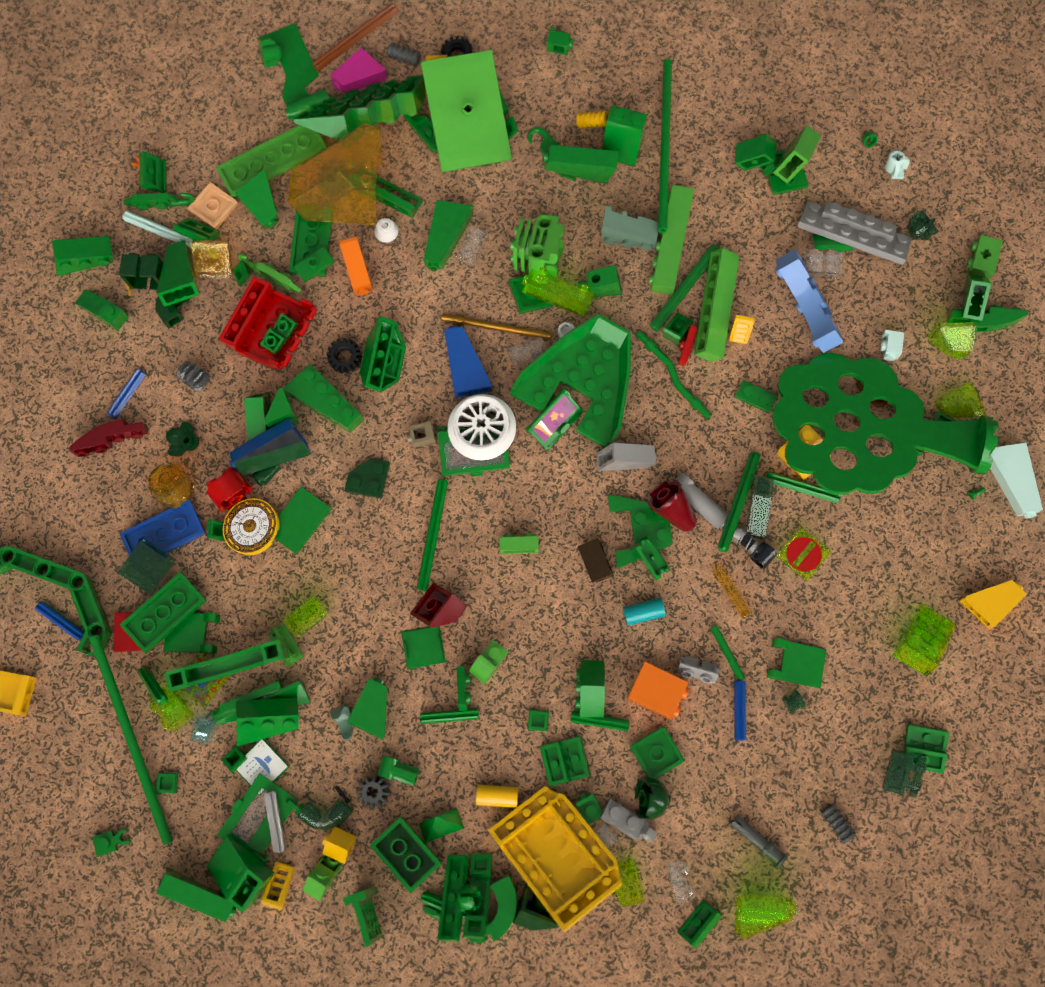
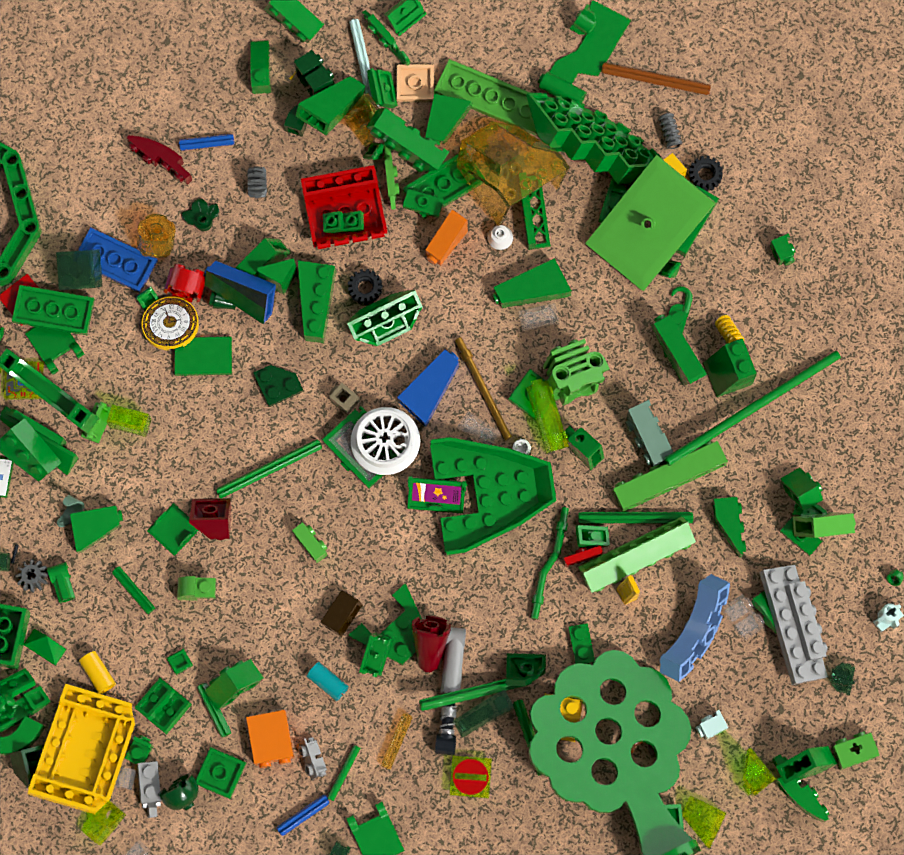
camera: 50 degrees right, 0 degrees up
dark pink slope [331,48,387,94] -> none
green plate [457,666,471,711] -> none
light grey slope [596,443,657,471] -> none
none -> green wedge [366,108,449,172]
none -> dark green plate [506,653,546,686]
none -> green slope [713,497,746,558]

